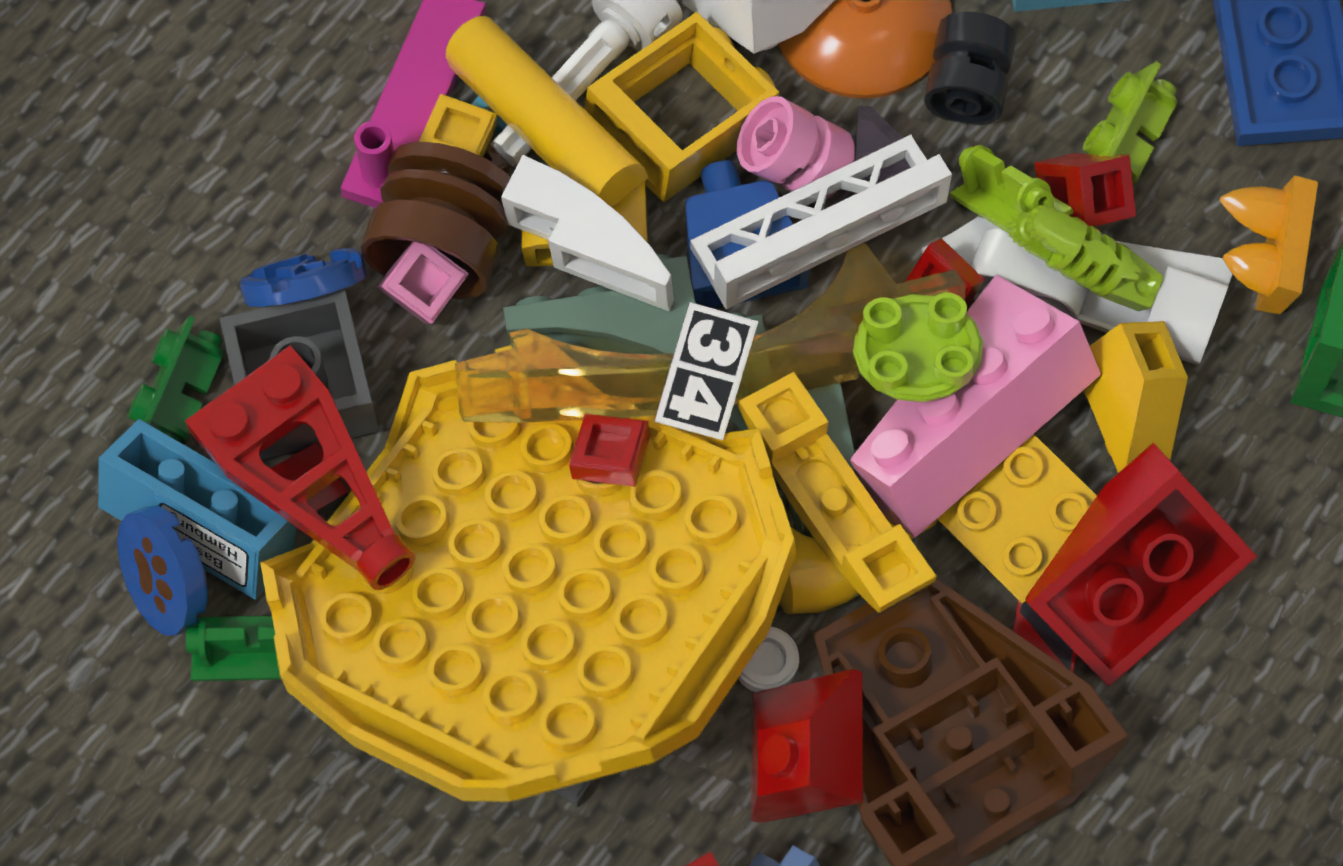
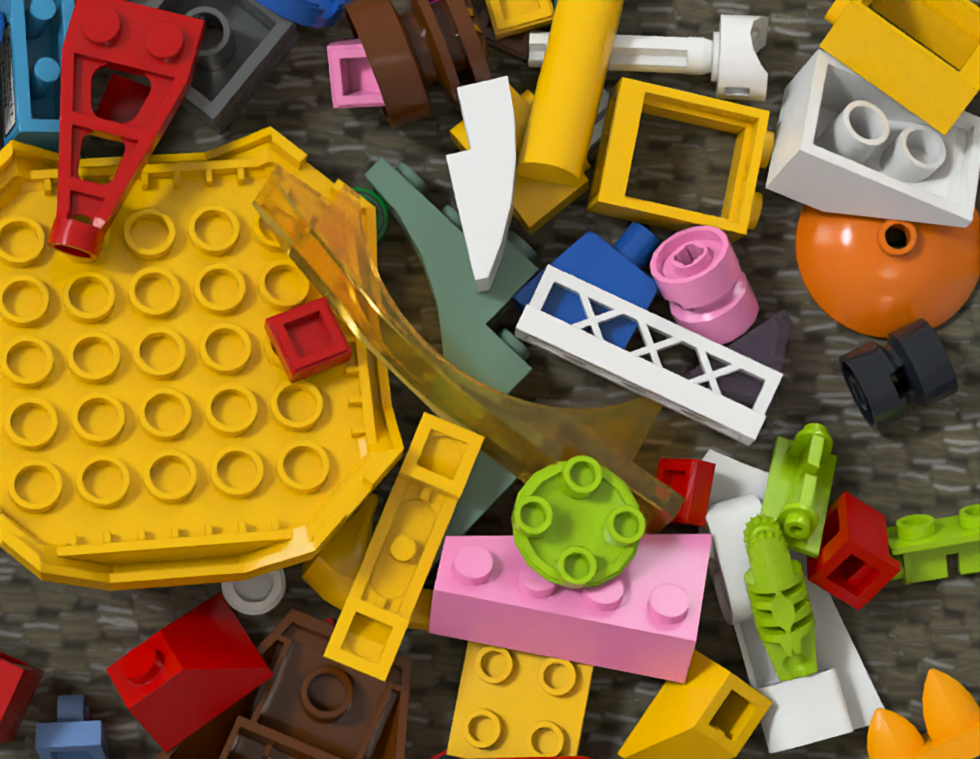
camera: 50 degrees right, 15 degrees up
white sticker [654,302,758,440] -> none

